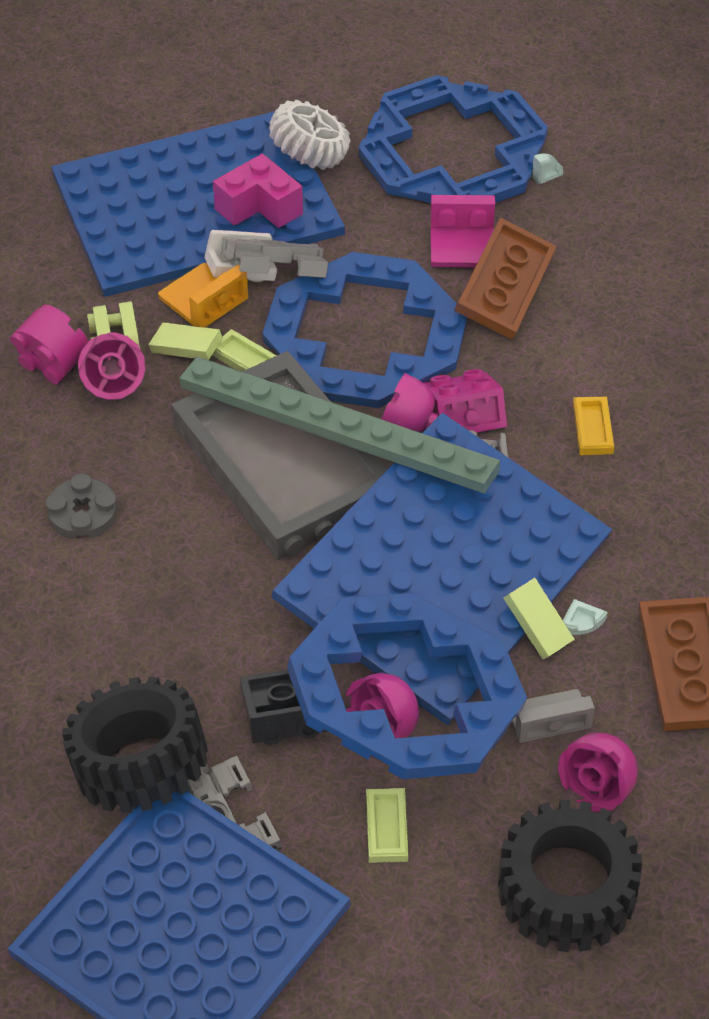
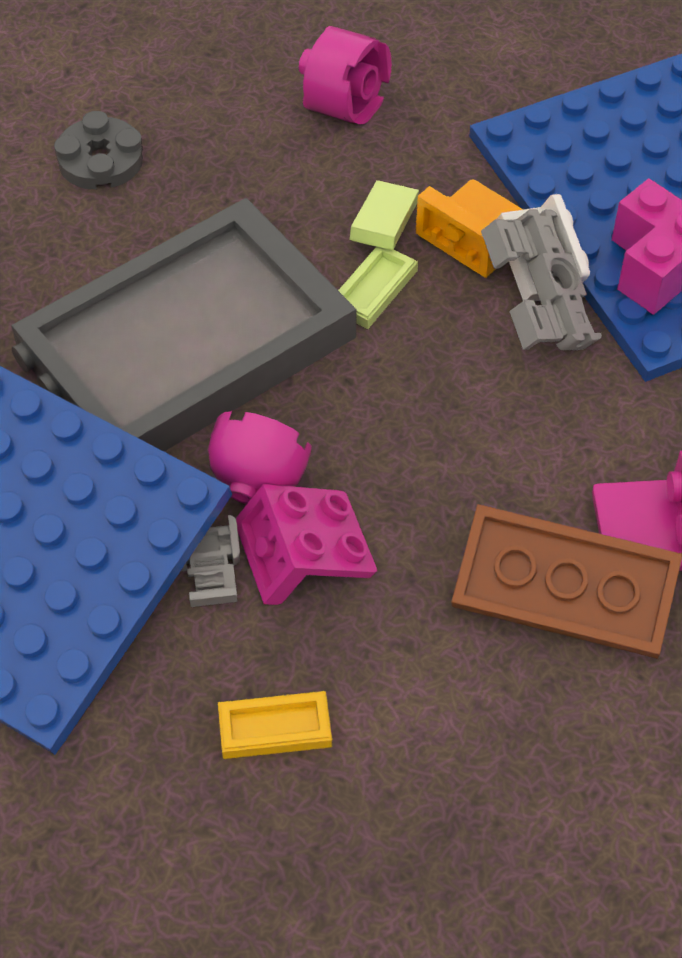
camera: 85 degrees right, 5 degrees up
dark pink cylinder [78,332,146,400] -> none
yellowish green brick [87,301,140,348] -> none
sand green plate [179,357,500,494] -> none
blue plate [262,252,467,408] -> none

